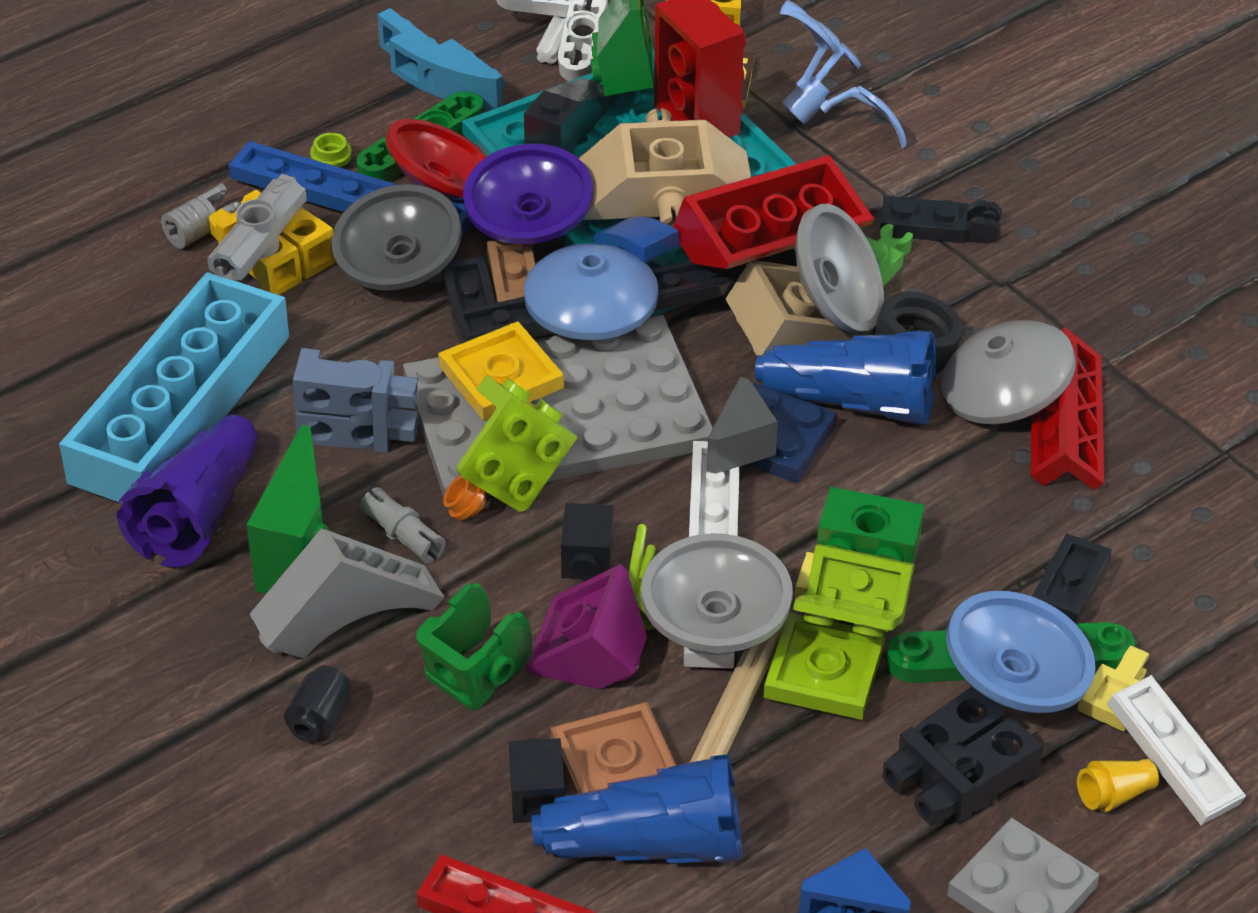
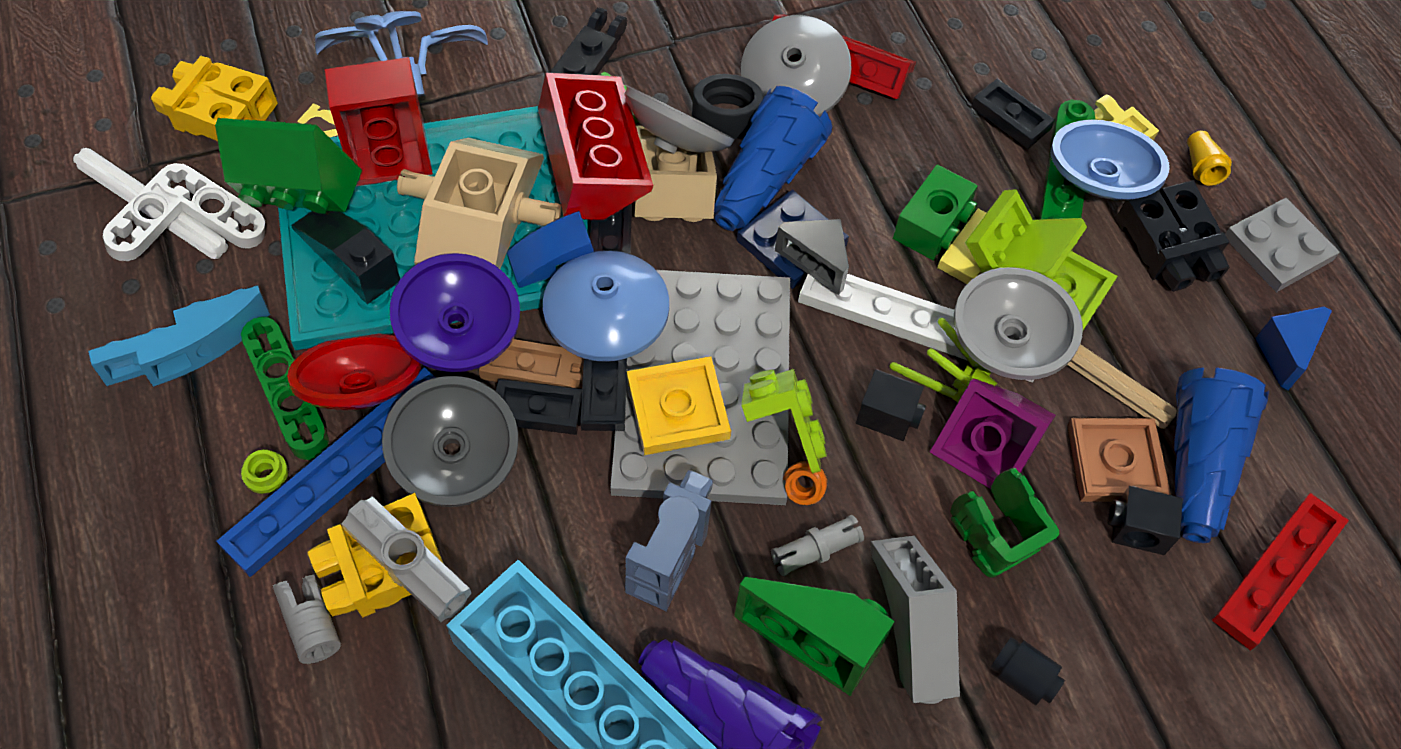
camera: 75 degrees left, 15 degrees up
white tile [1107,675,1246,826] -> none

